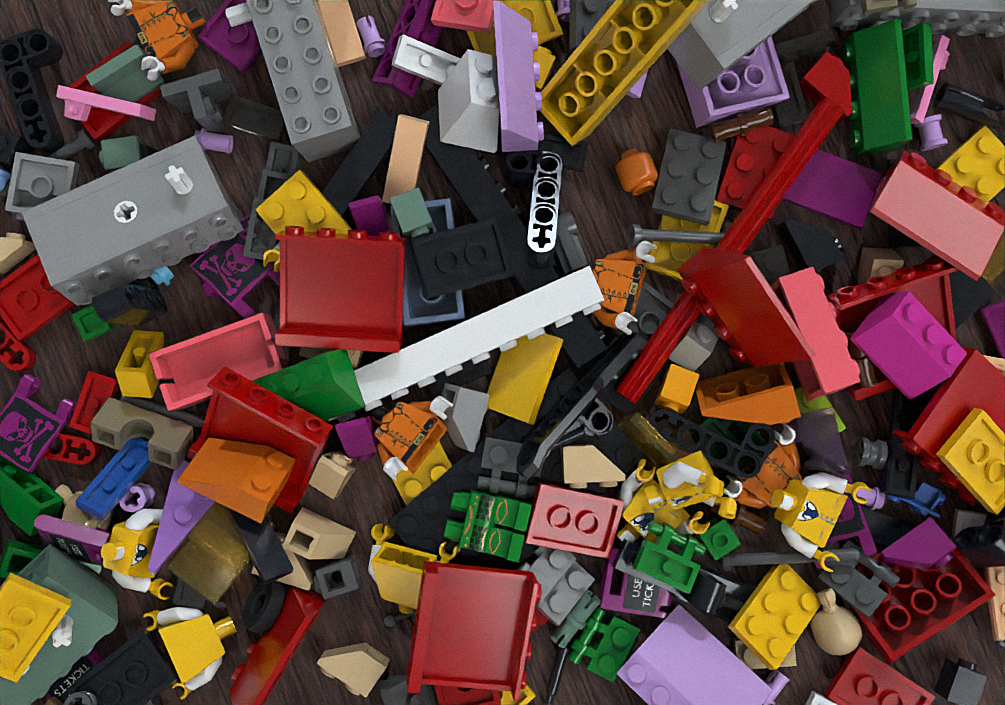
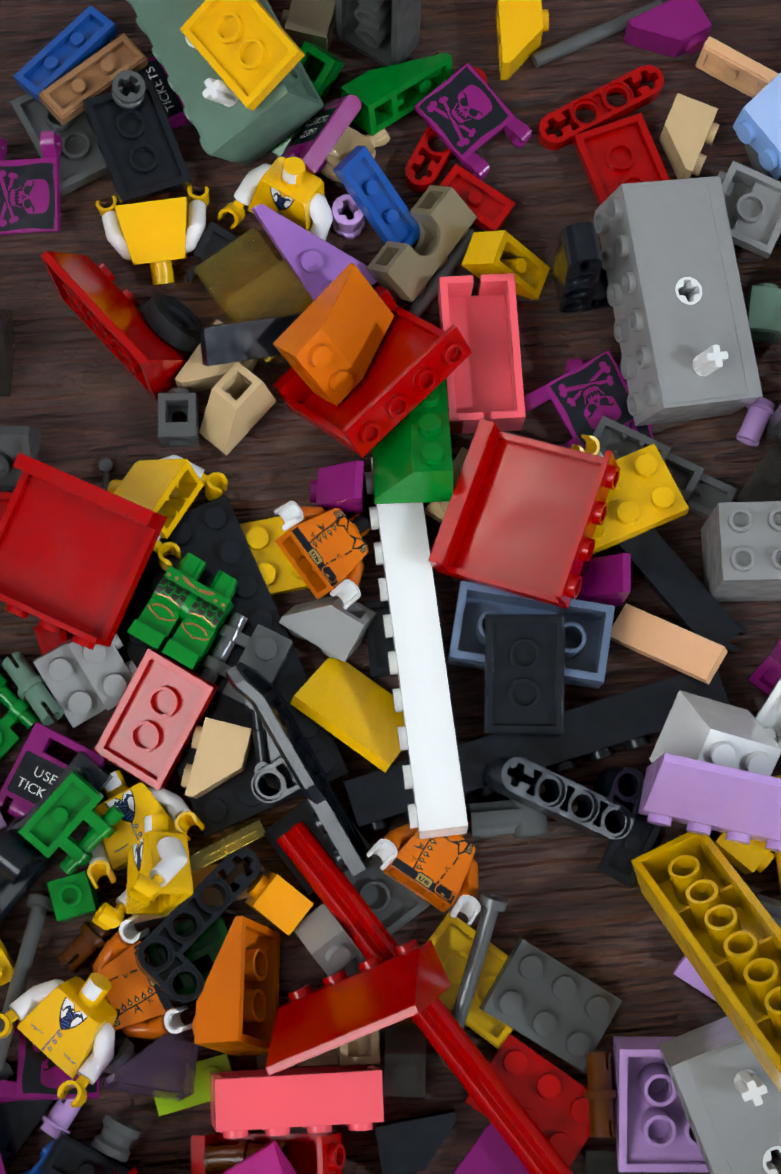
camera: 105 degrees right, 10 degrees down
green plate [71,305,114,342] -> none
medium azure plate [150,266,174,286] -> none
tan slope [308,450,357,500] -> none
tan slope [316,643,390,698] -> none
sand green brick [390,187,434,238] -> none
orange head [615,149,658,195] -> none

